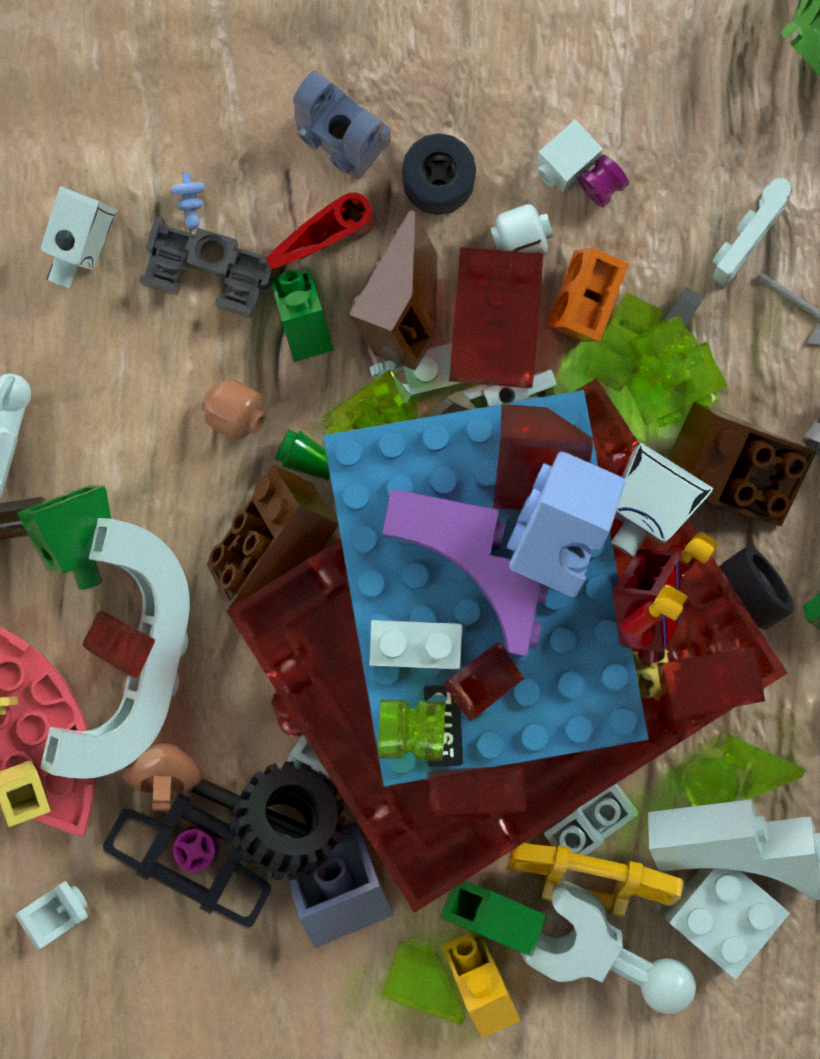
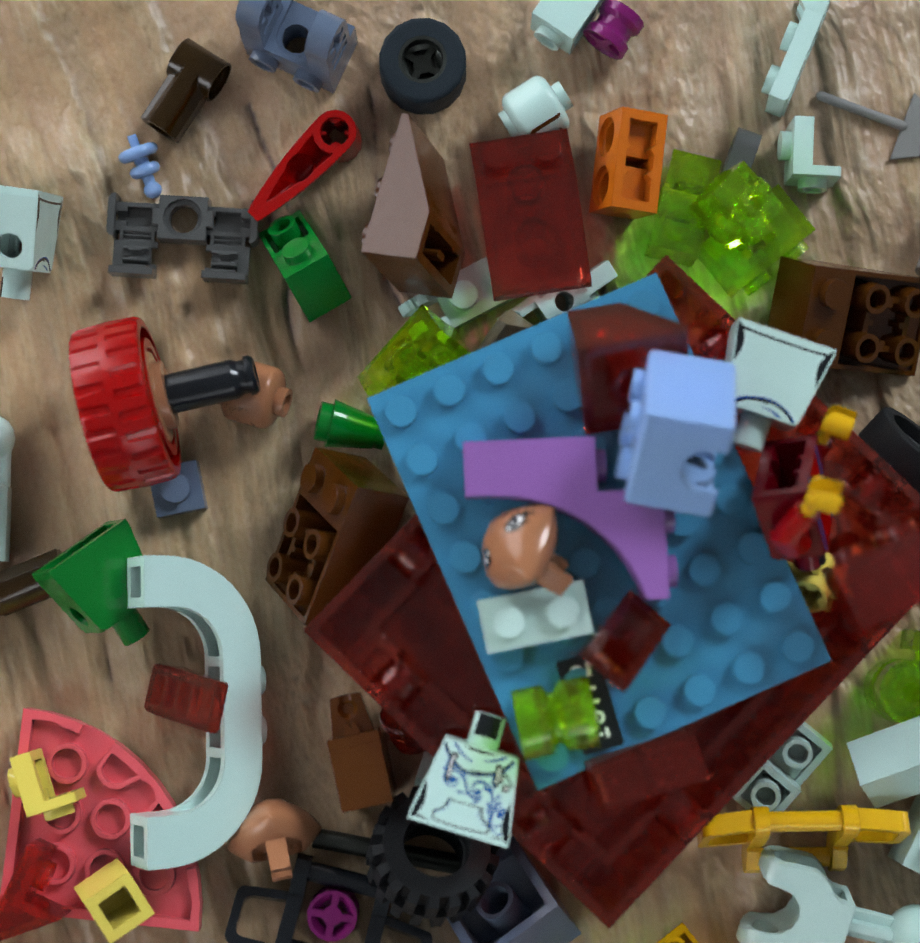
camera: 10 degrees left, 0 degrees up
green slope [440,877,548,957] -> none
none -> red wheel [69,317,260,492]
none -> dark brown piece [141,38,231,143]
none -> sand blue plate [151,460,208,519]
none -> reddish brown hinge [327,692,397,813]
none -> light aqua torso [407,710,519,848]
none -> nougat piece [482,503,574,596]
none -> light aqua bracket [777,115,841,194]

